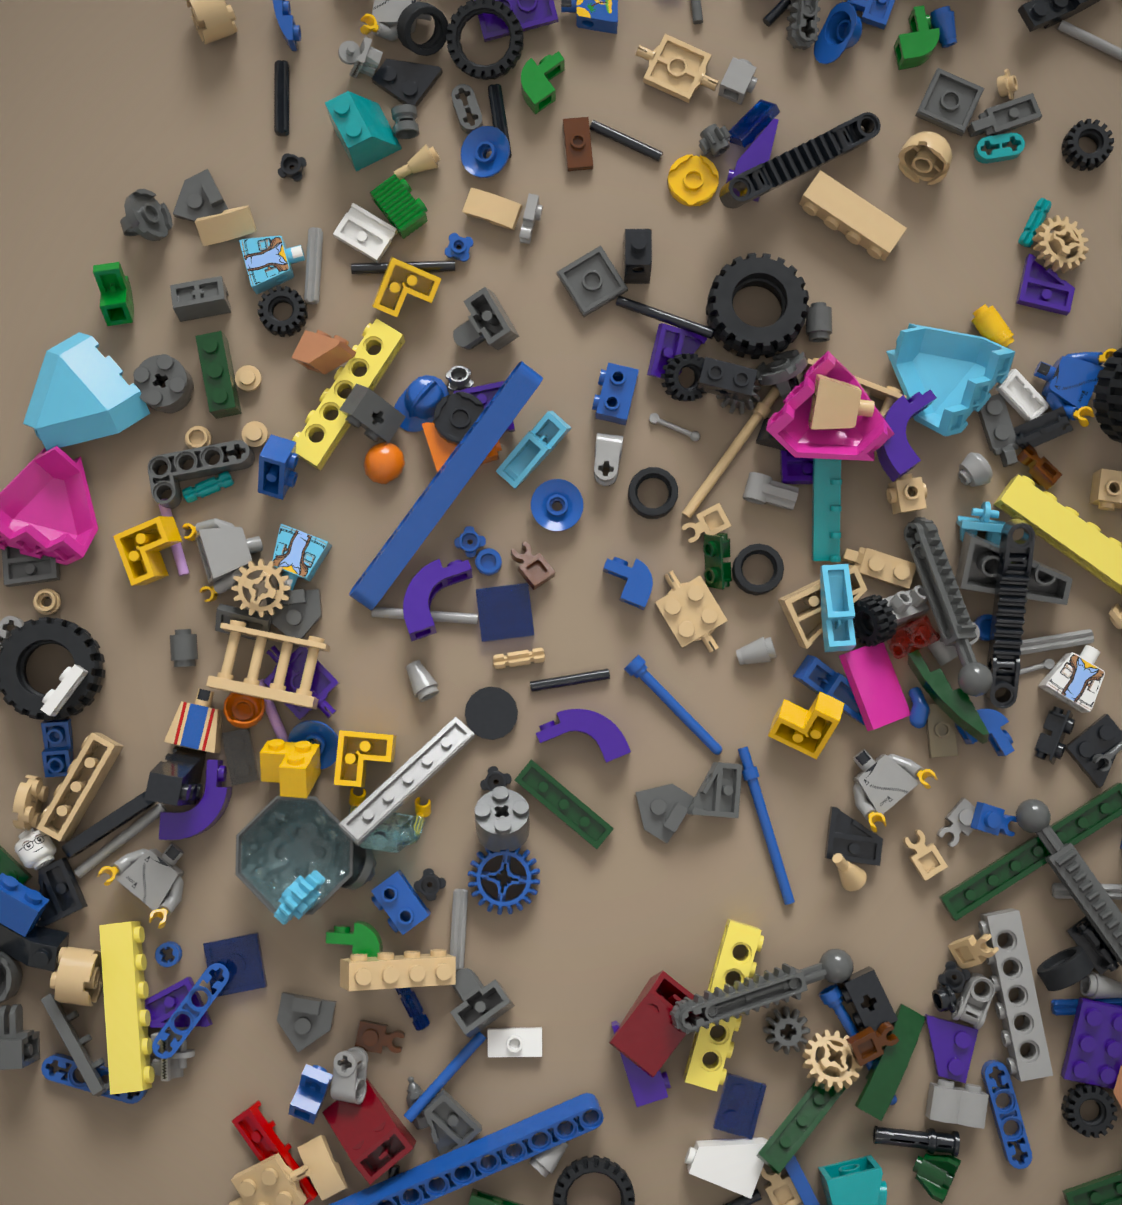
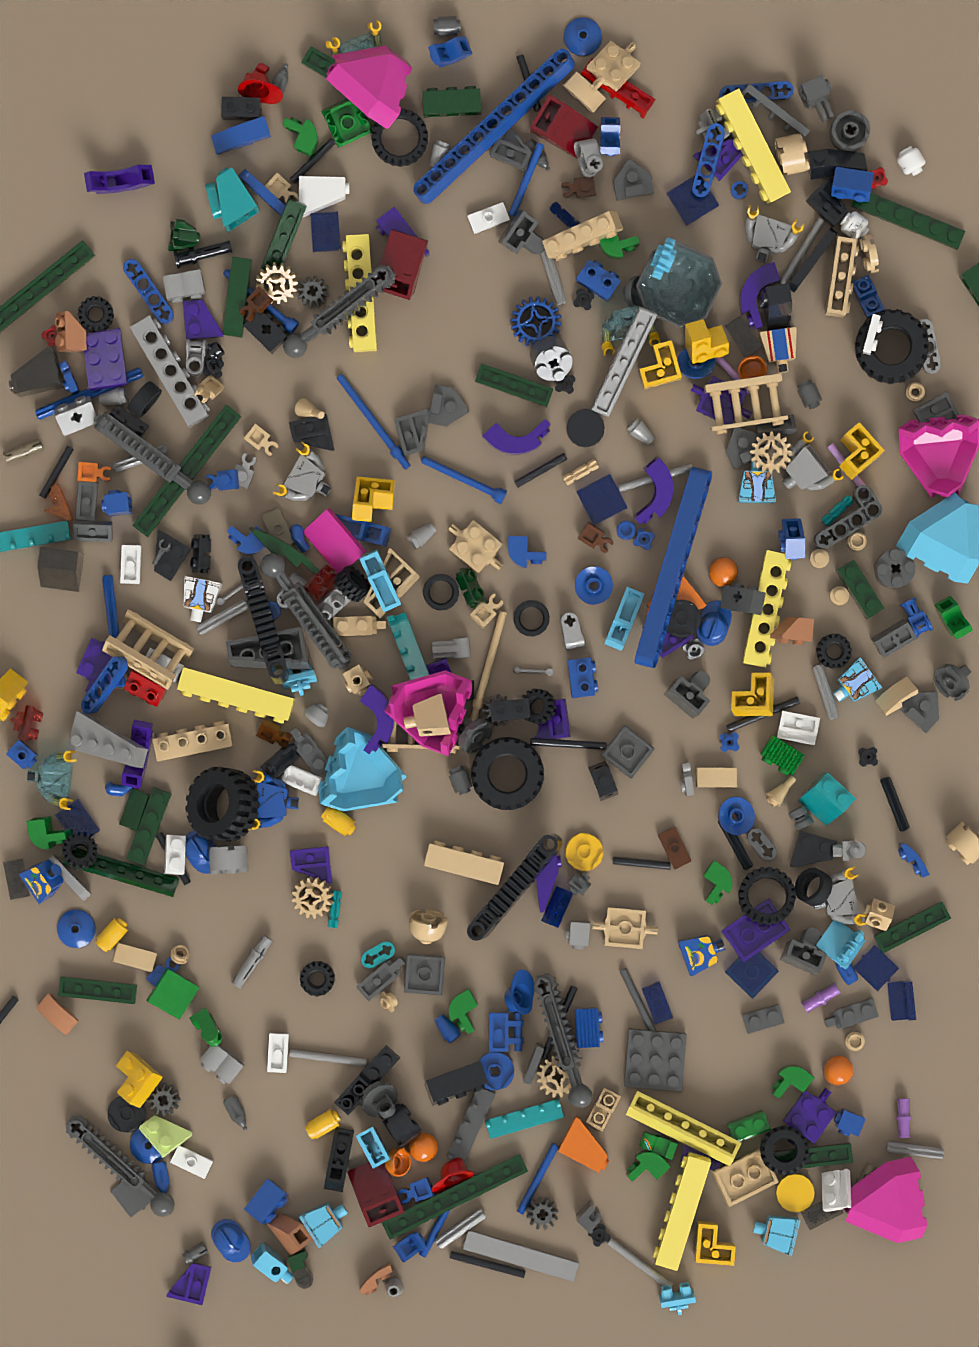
camera: 160 degrees right, 5 degrees up
none -> blue connector [900,597,933,638]

